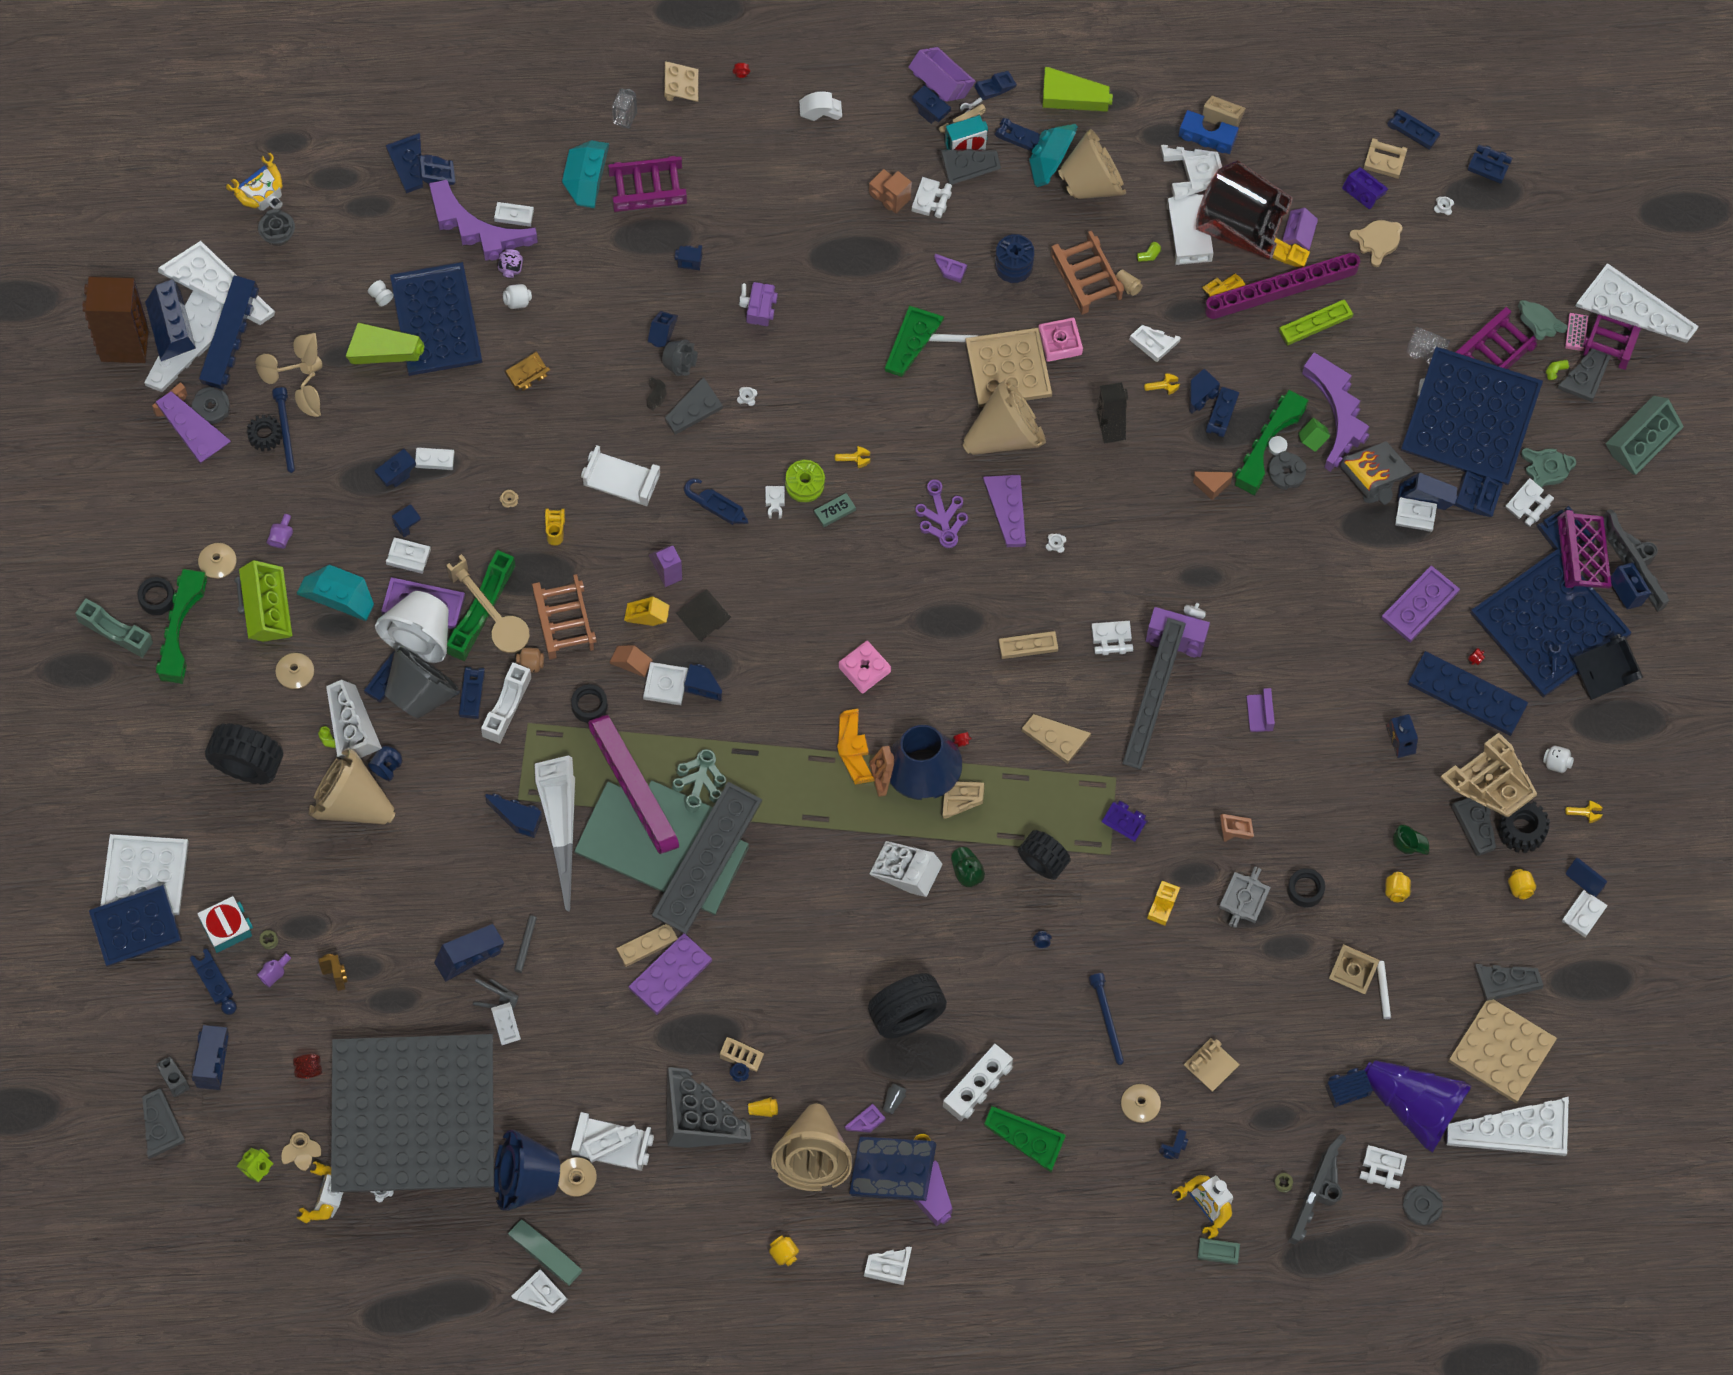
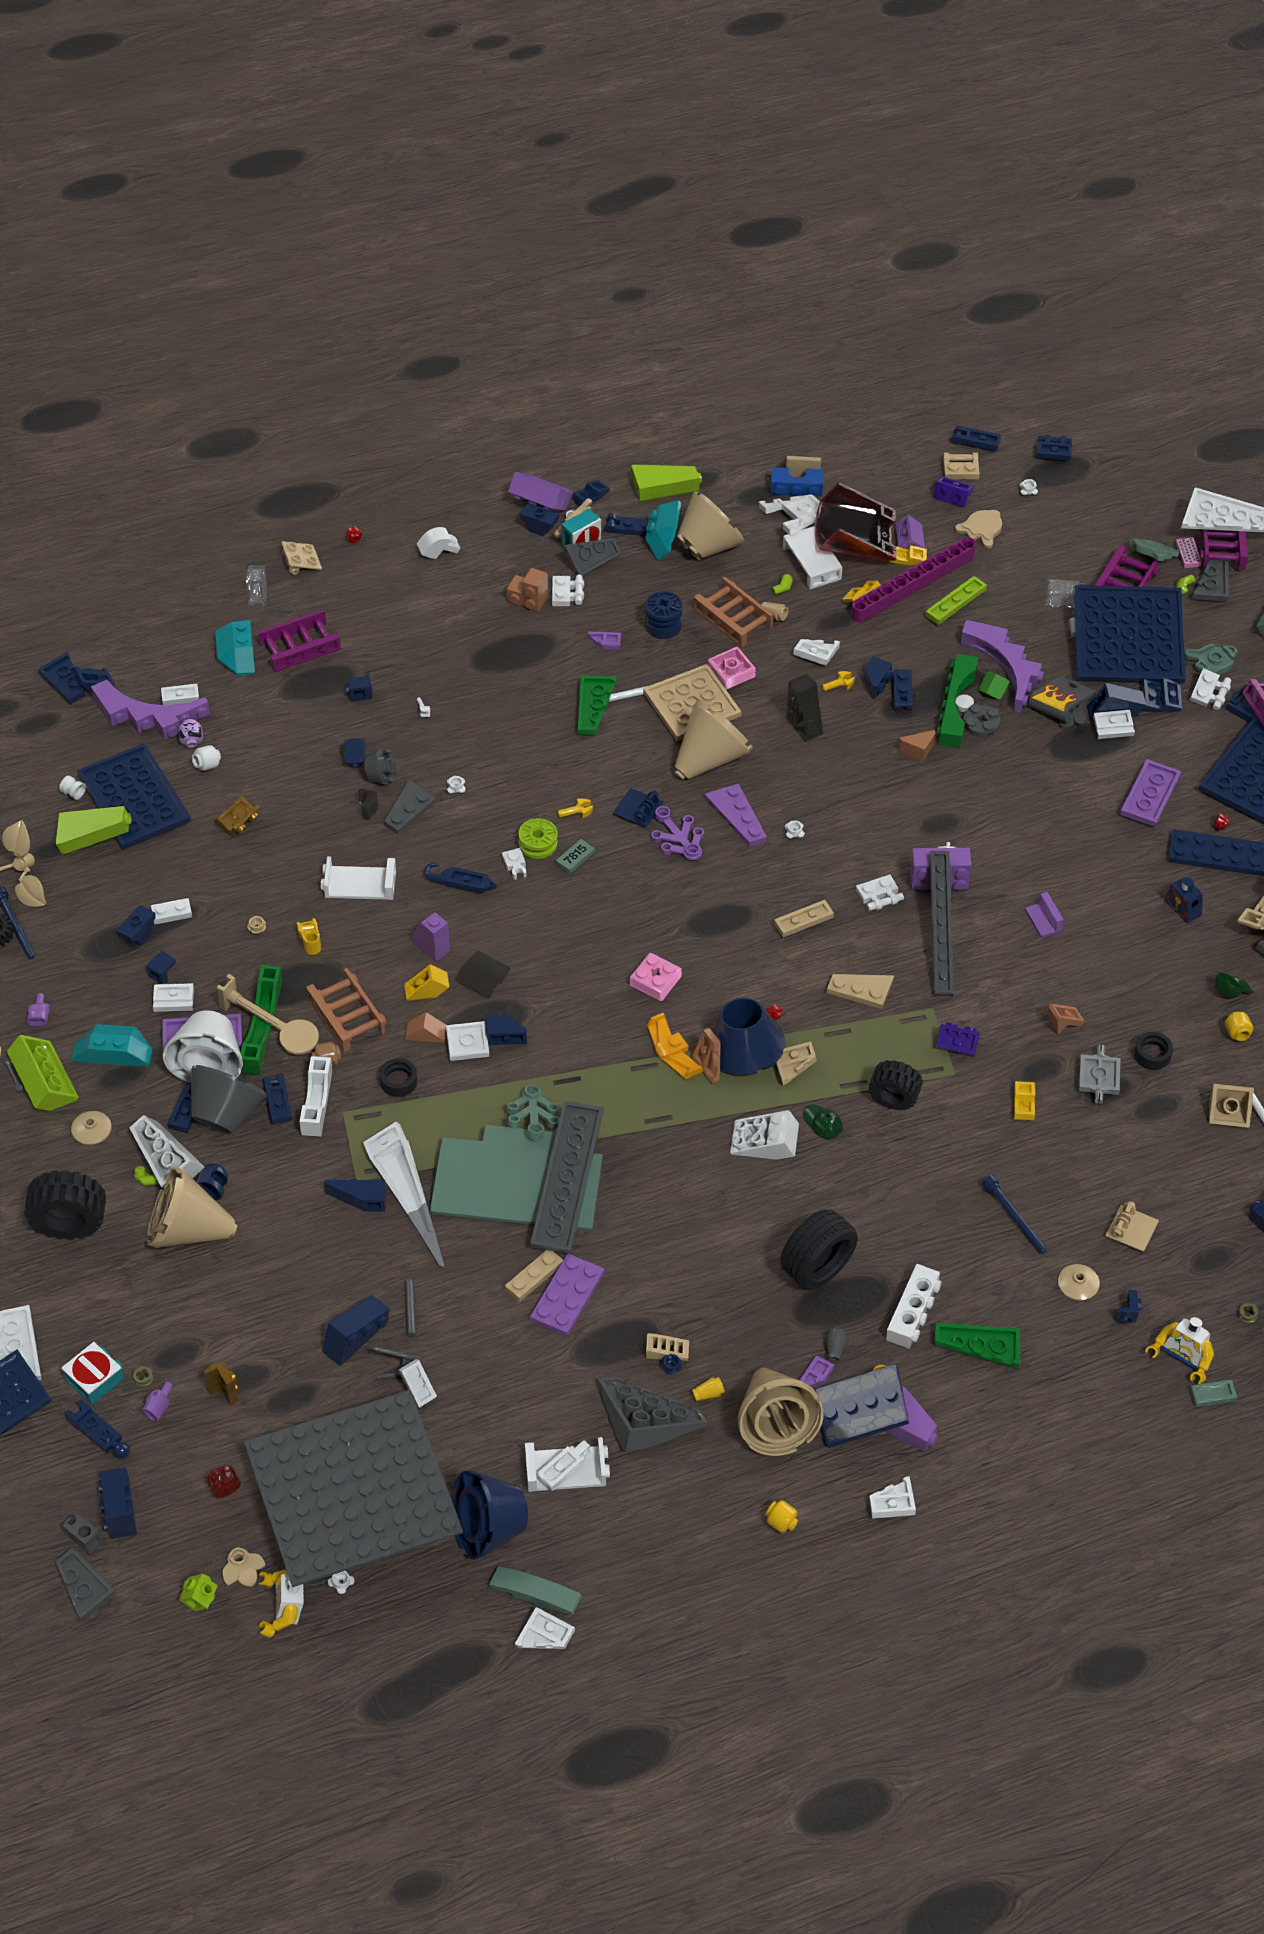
camera: 15 degrees left, 15 degrees down
tan dish [558,1157,597,1197] -> none
magenta beam [588,715,679,854] -> none
medium lavender brick [747,282,778,326] -> none
dark blue plate [1032,931,1052,948] -> none
none -> dark blue hinge [613,788,664,827]

